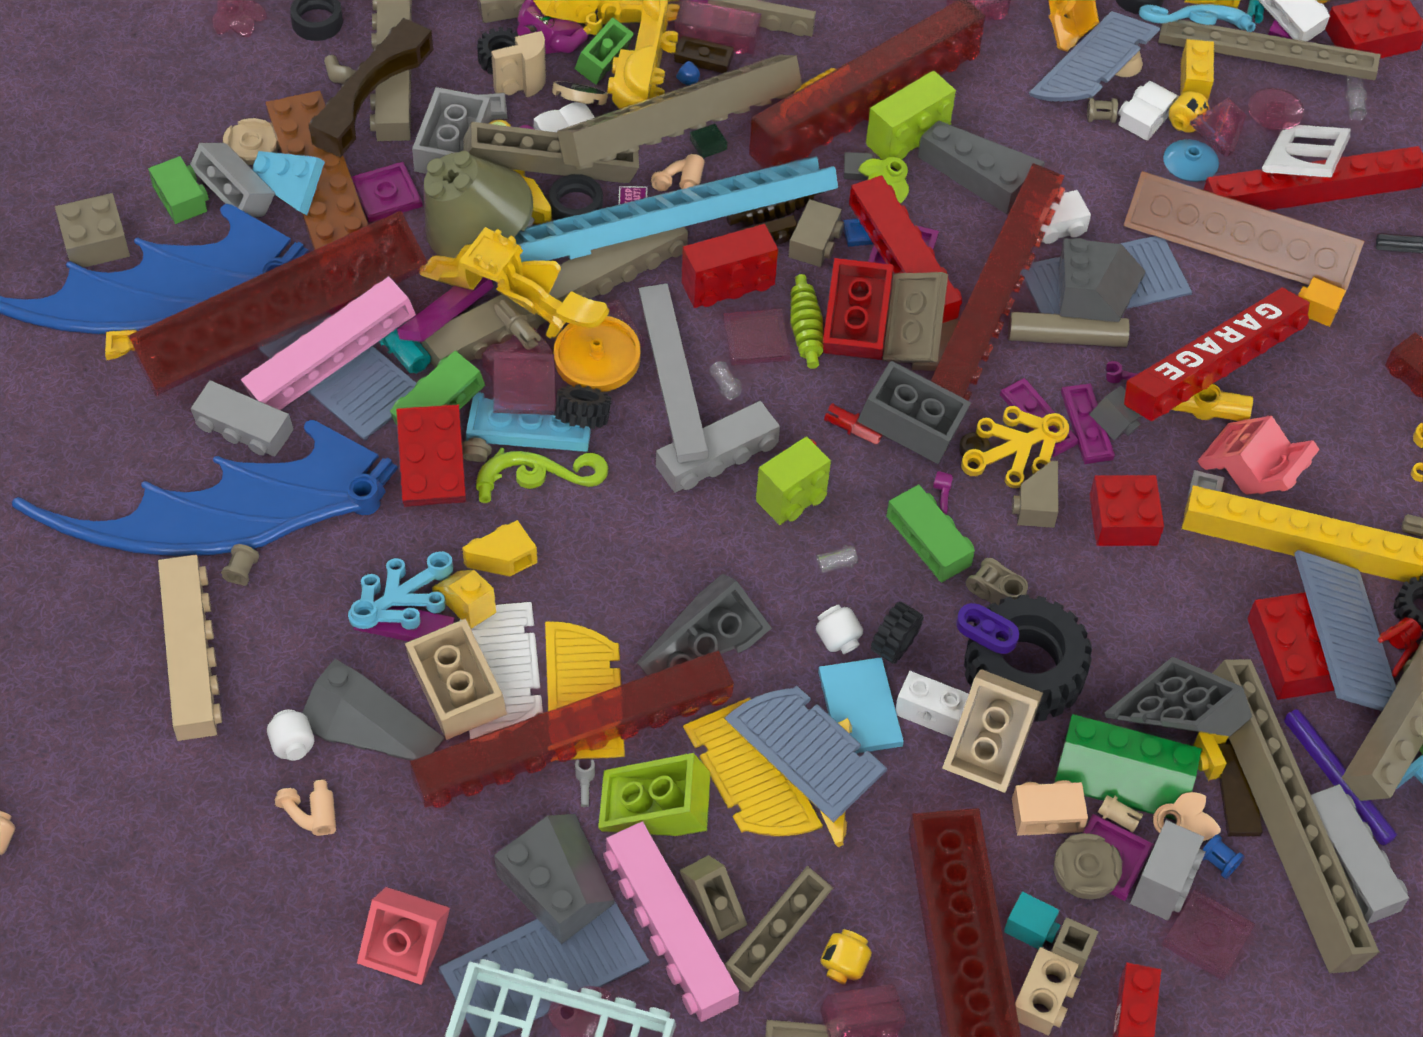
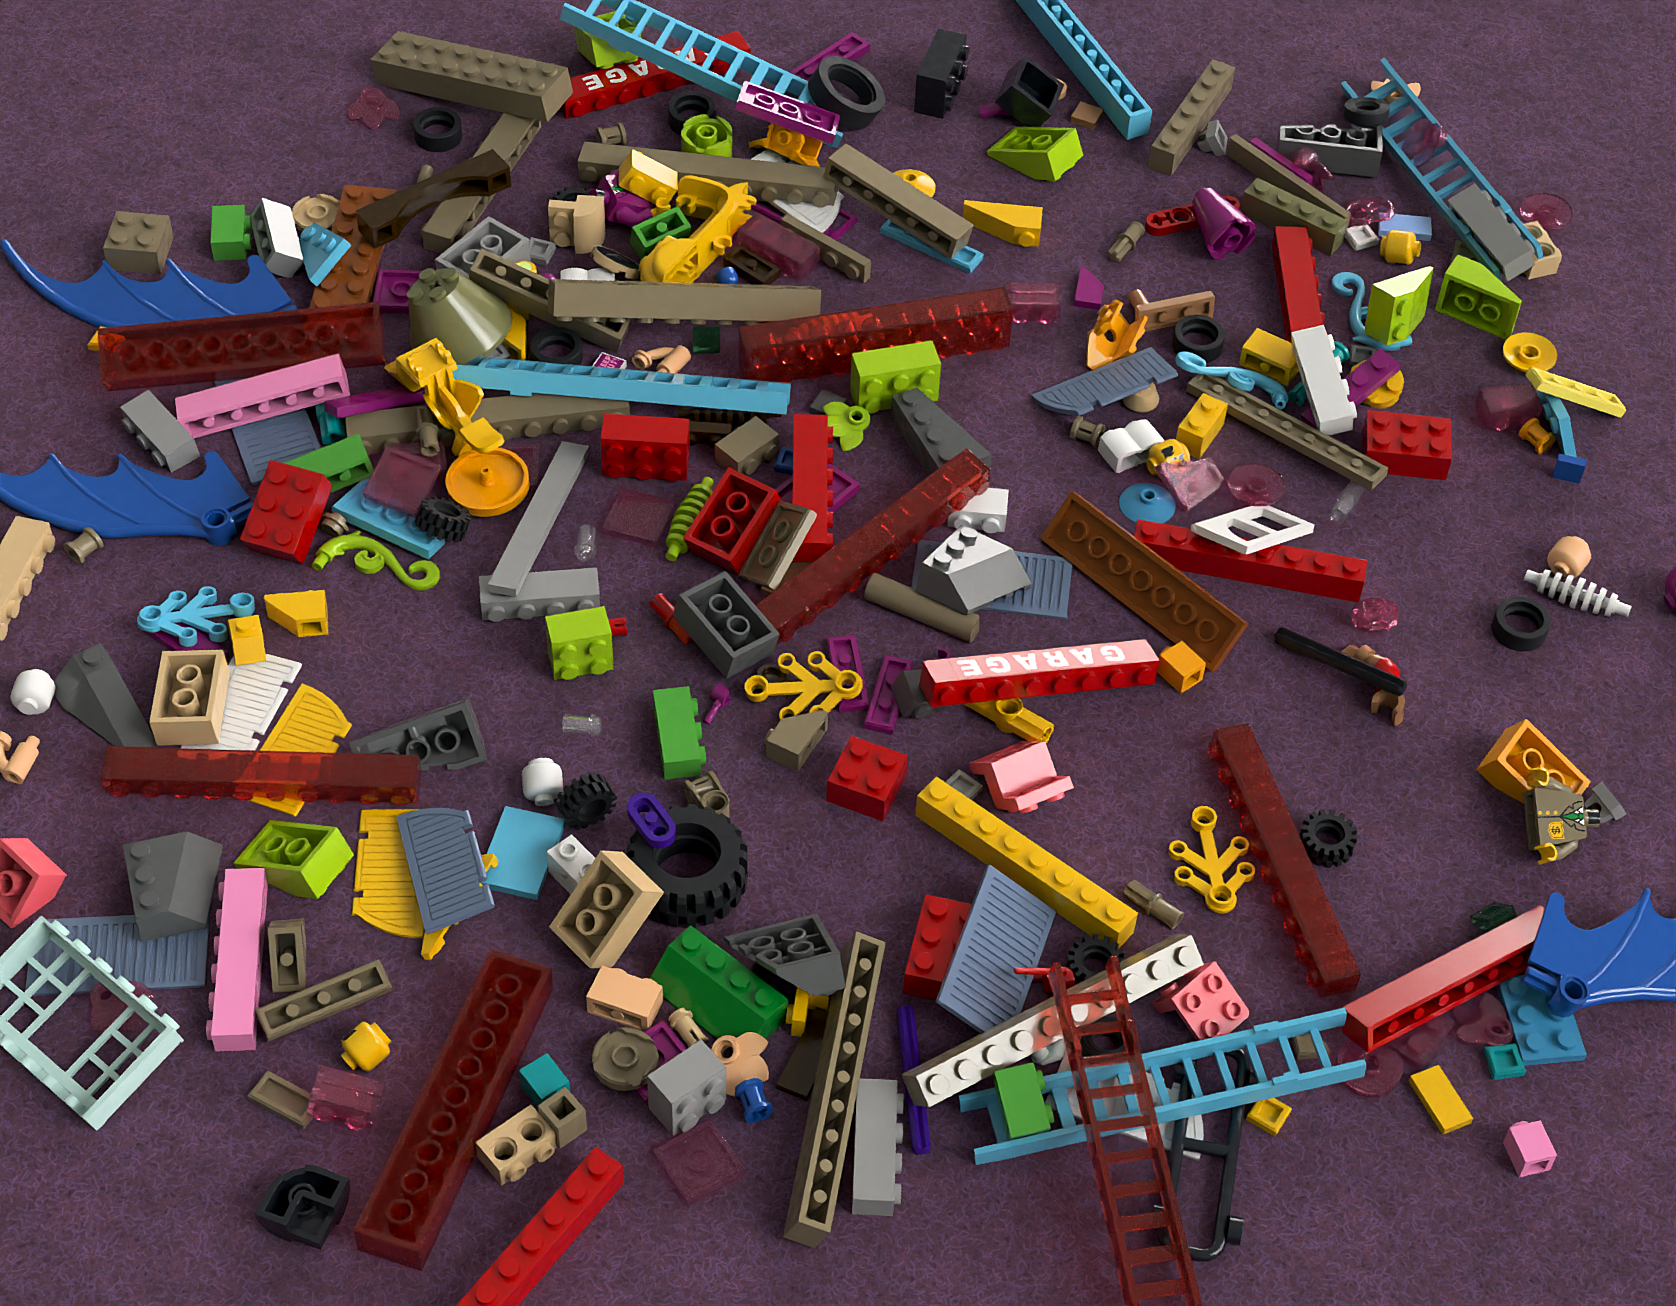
camera: 25 degrees right, 5 degrees down
light grey hand [575,759,595,807] -> none

